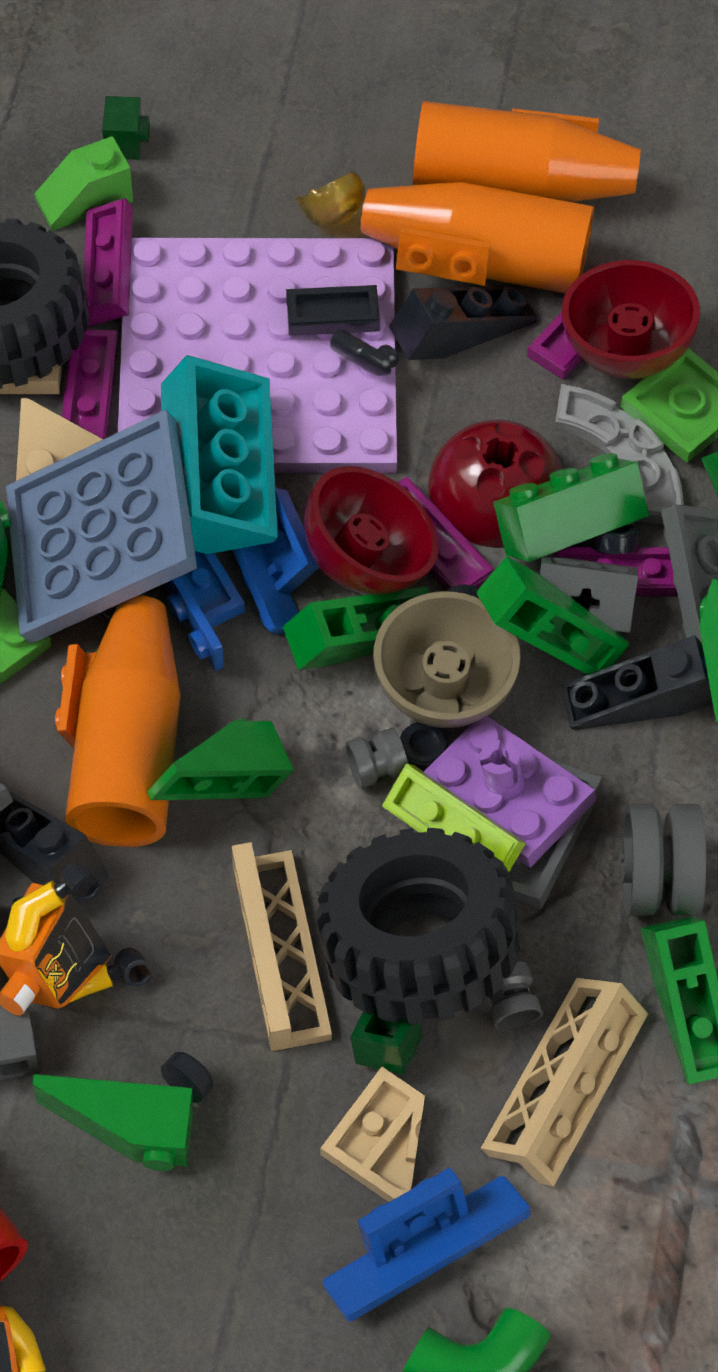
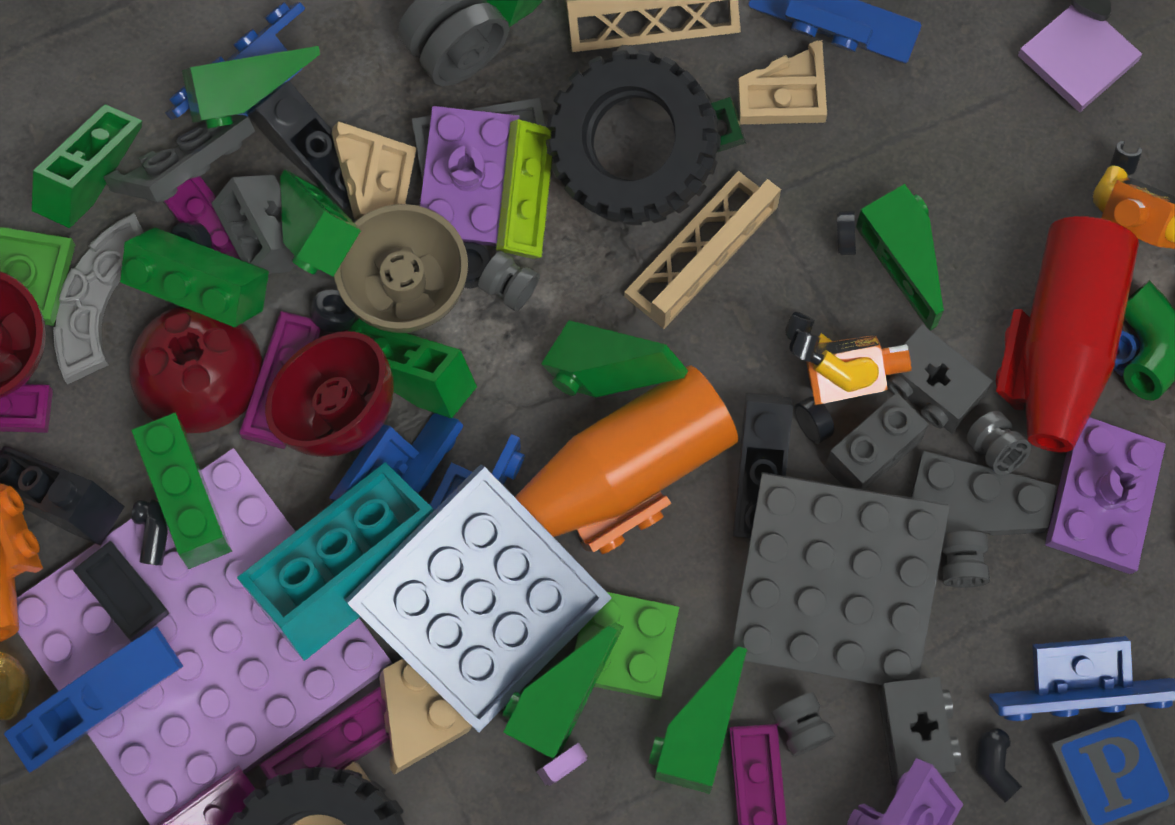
camera: 125 degrees left, 10 degrees up
none -> blue slope [3,627,184,773]
none -> green brick [131,413,232,569]
none -> tan wing [332,121,416,220]

